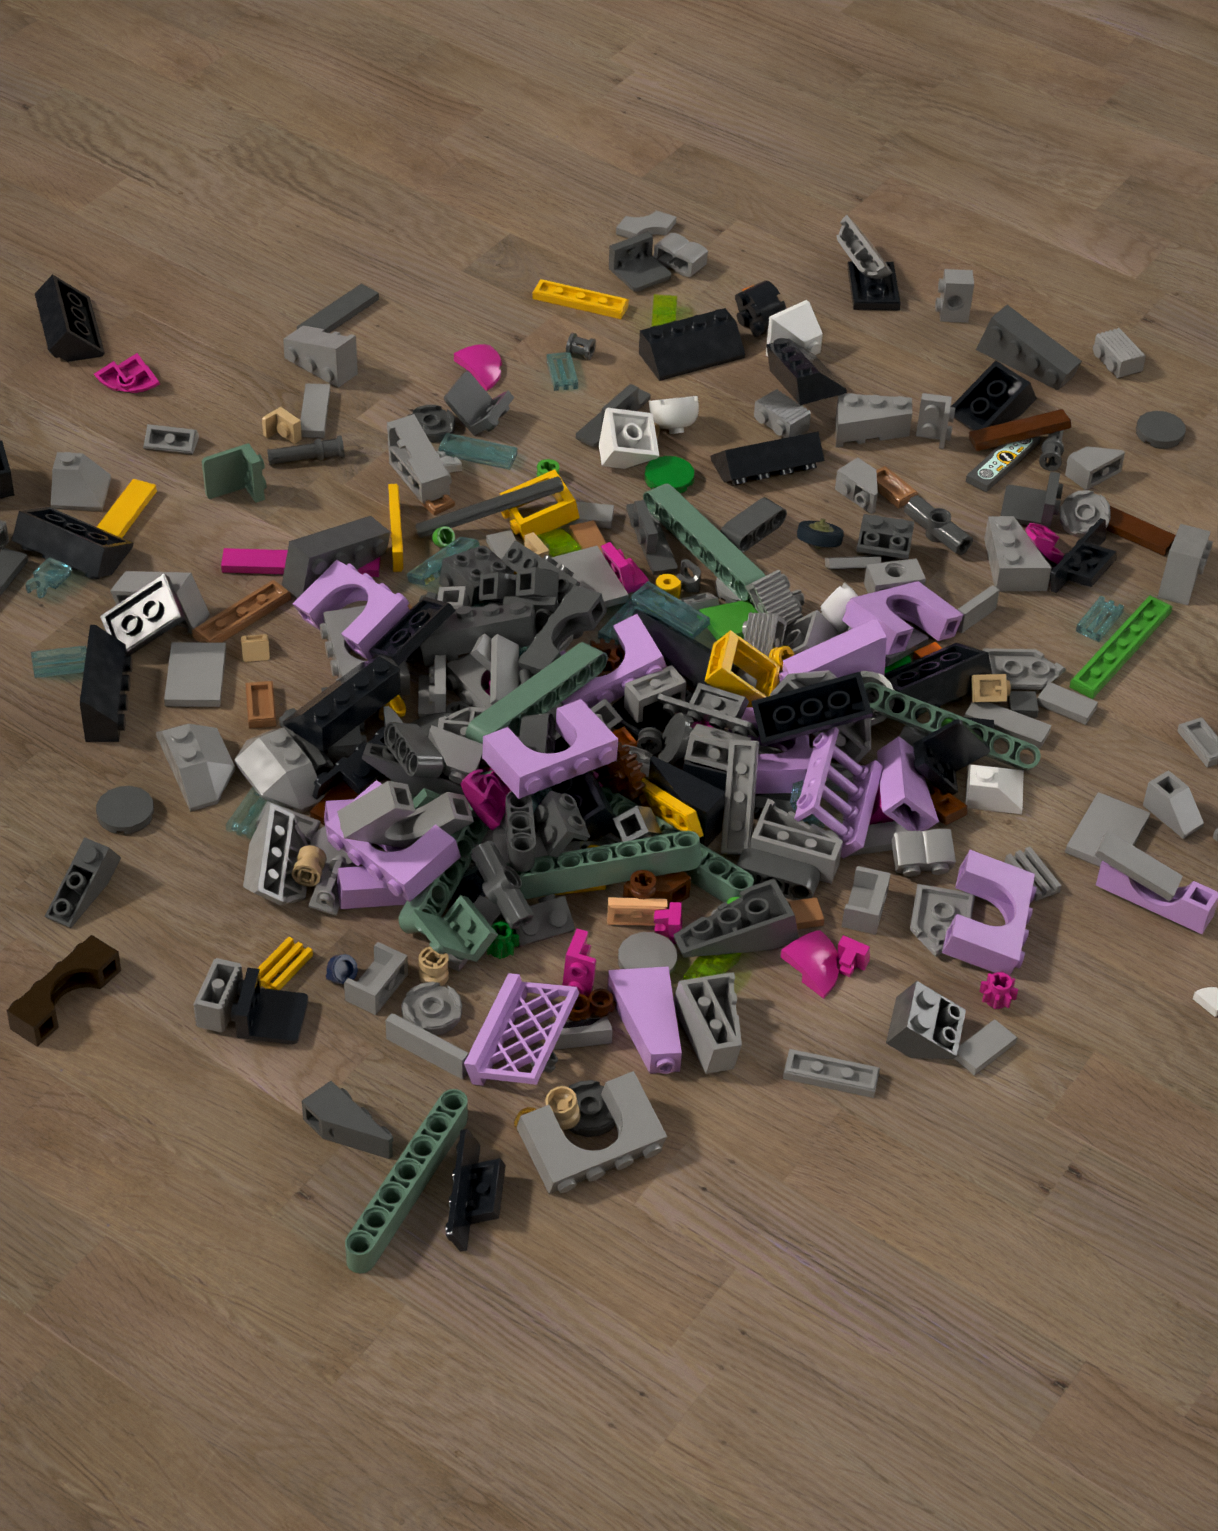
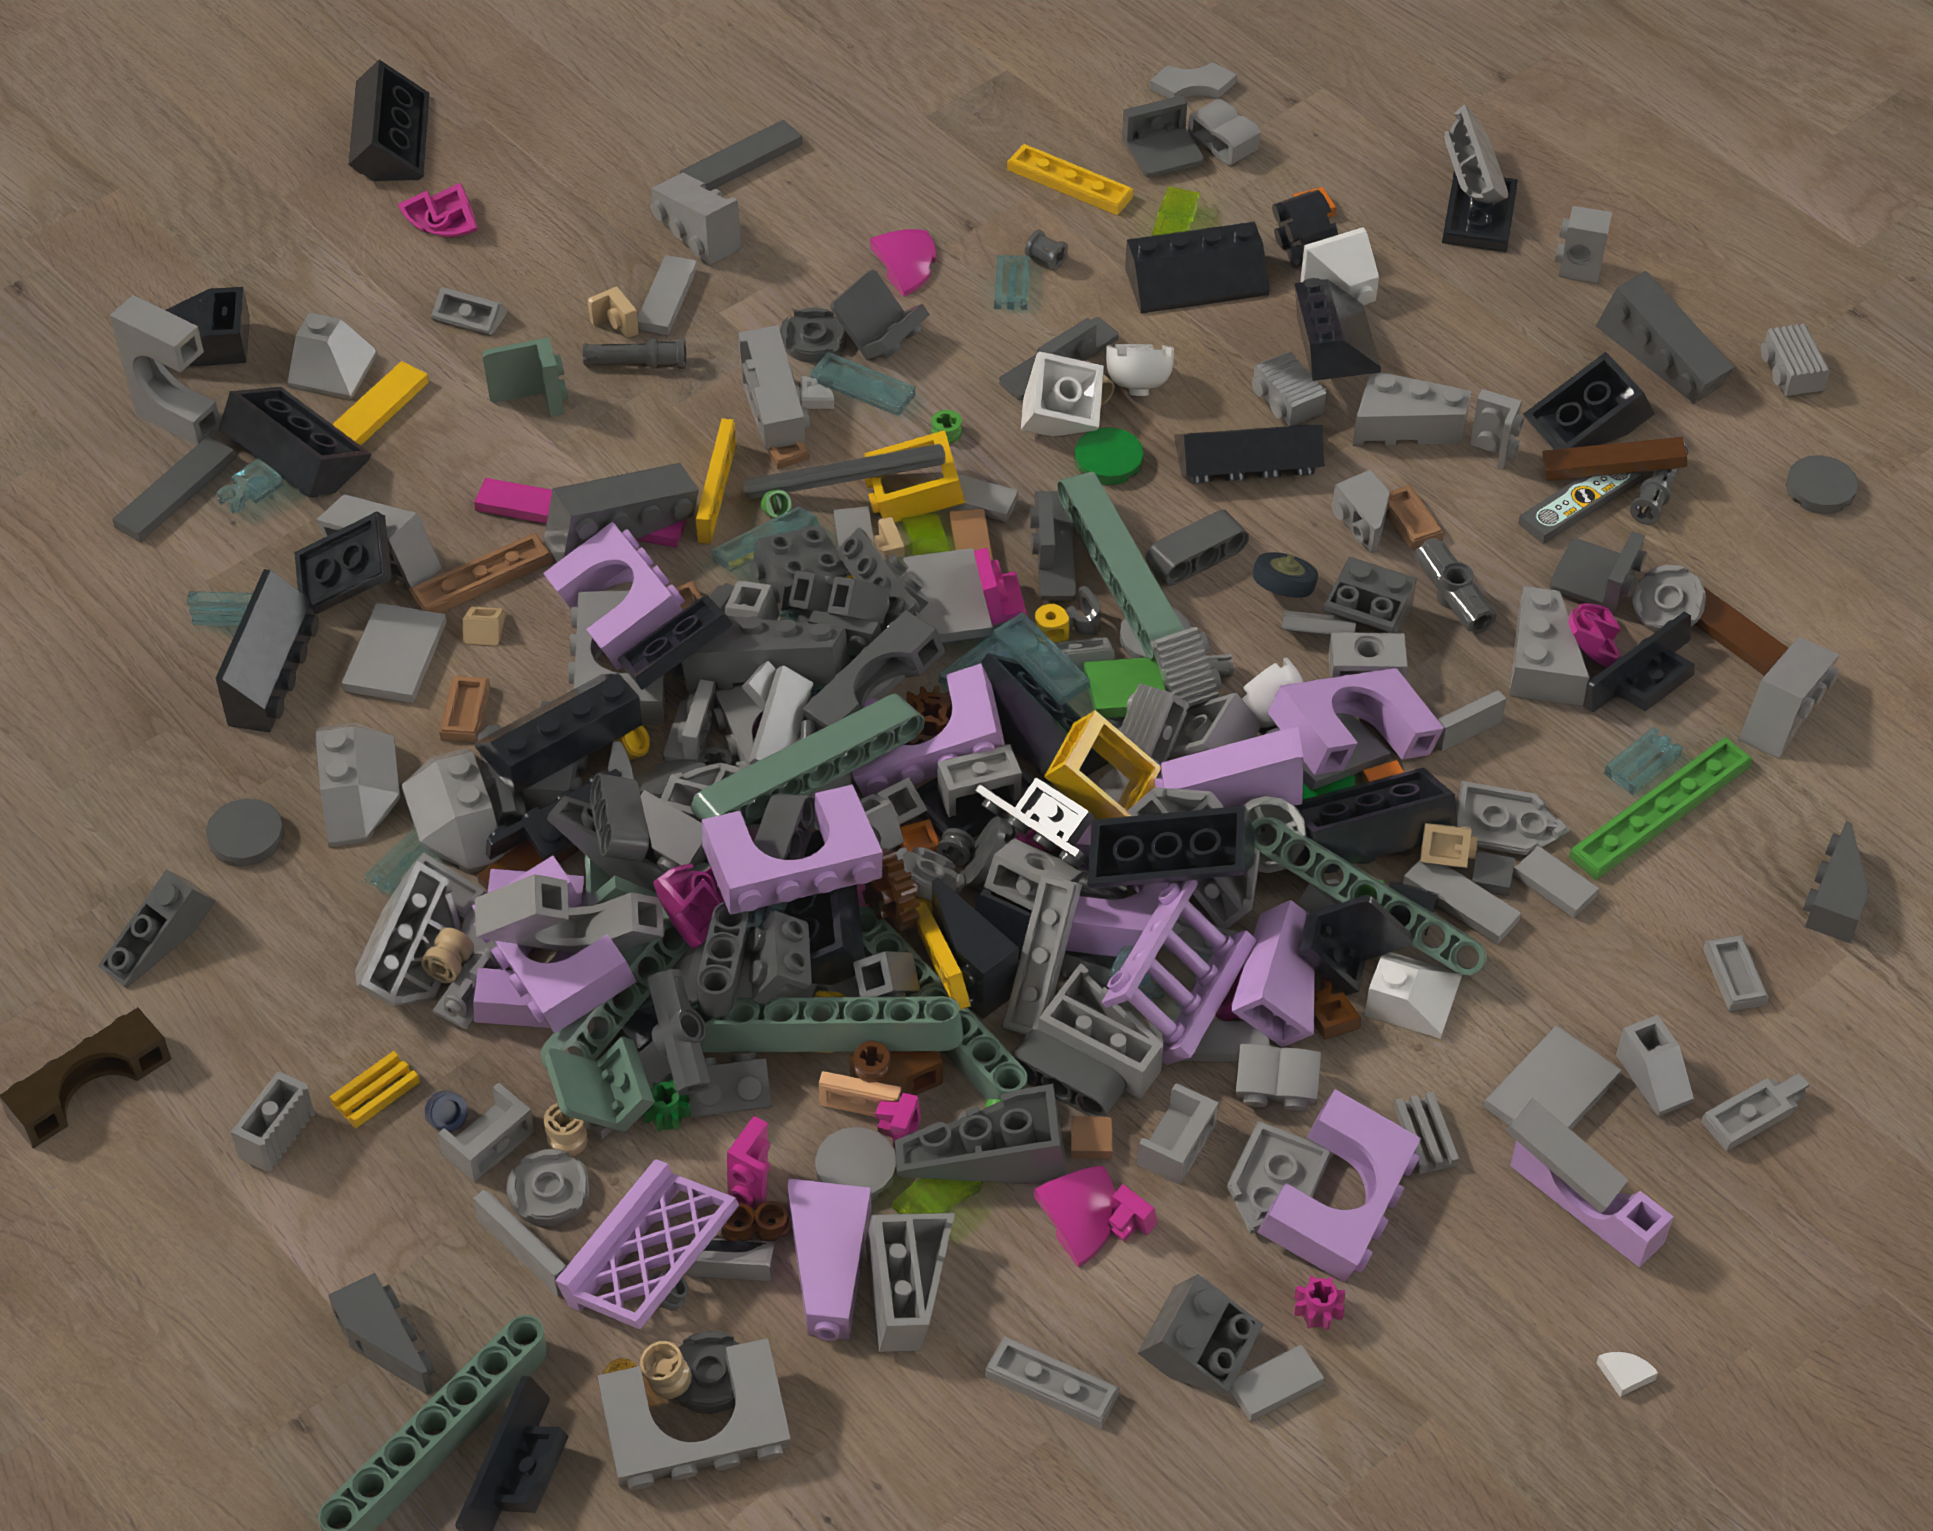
camera: 15 degrees right, 5 degrees up
black bracket [231,968,309,1044] -> none
yellow bush [769,646,794,671] -> none
light grey slope [1065,446,1125,490] -> none

